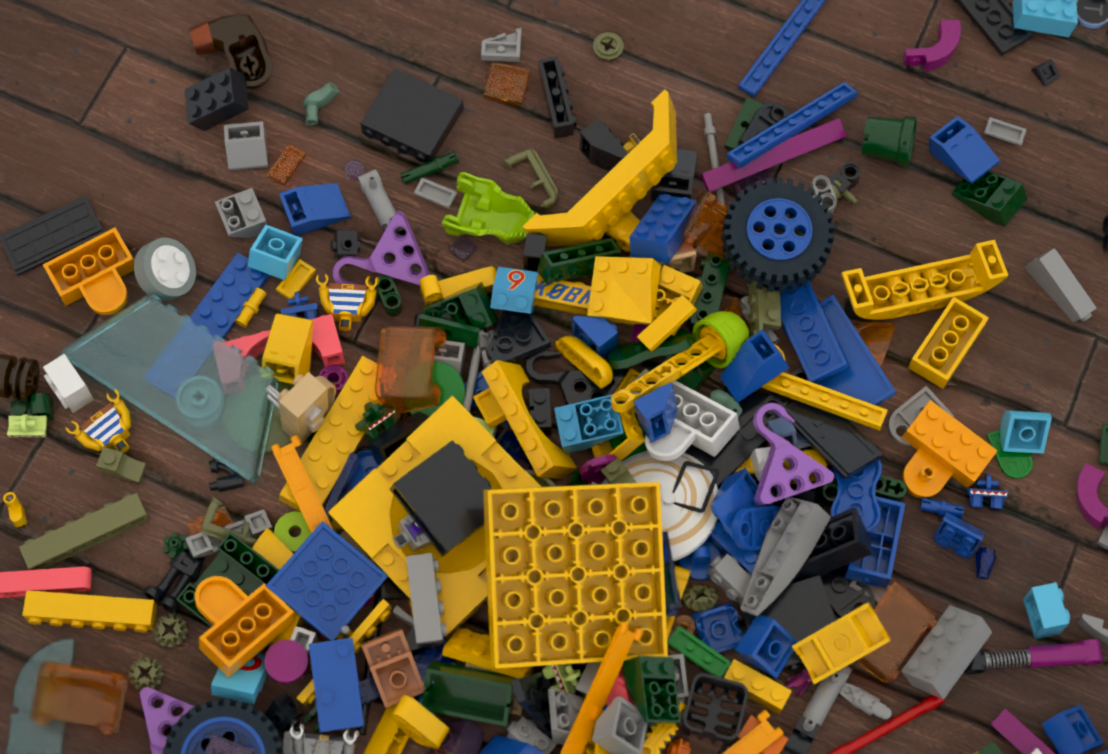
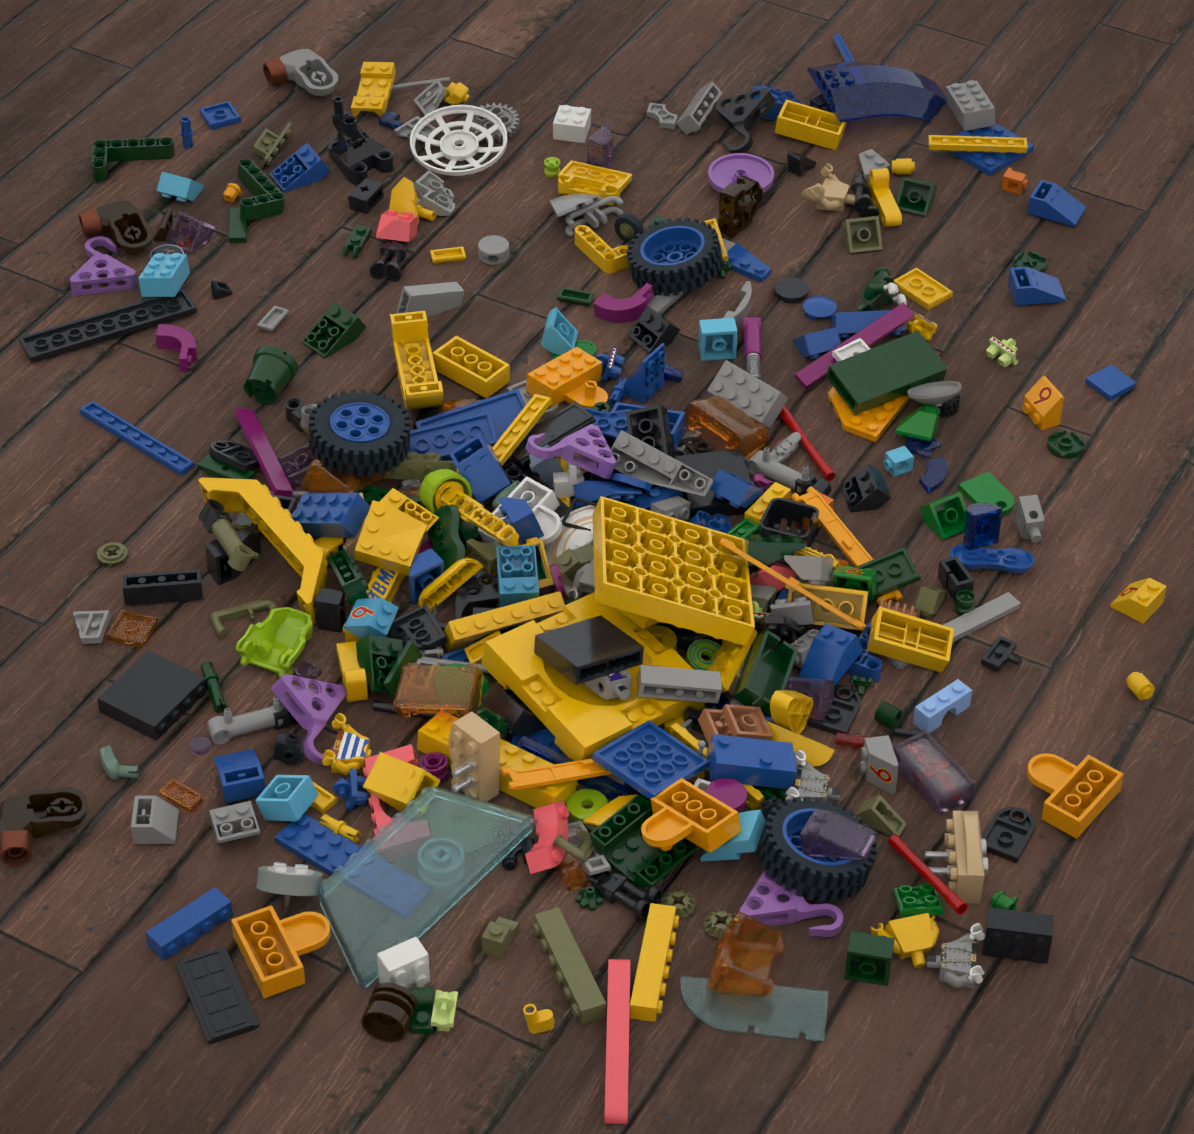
camera: 85 degrees left, 25 degrees down
torso [65,389,131,453] -> none
black brick [185,67,249,131] -> none
dark green beam [376,275,403,317] -> none
light grey tile [413,177,458,209] -> none
yellow tile [637,295,697,352] -> none
blue tile [727,82,857,169] -> none
yellow piece [792,602,891,684] -> none
blue slope [929,116,1000,184] -> none
none -> blue brick [146,887,233,961]
none -> olive piece [198,499,259,571]
none -> coral brick [525,802,569,874]
none -> black slope [628,306,681,353]

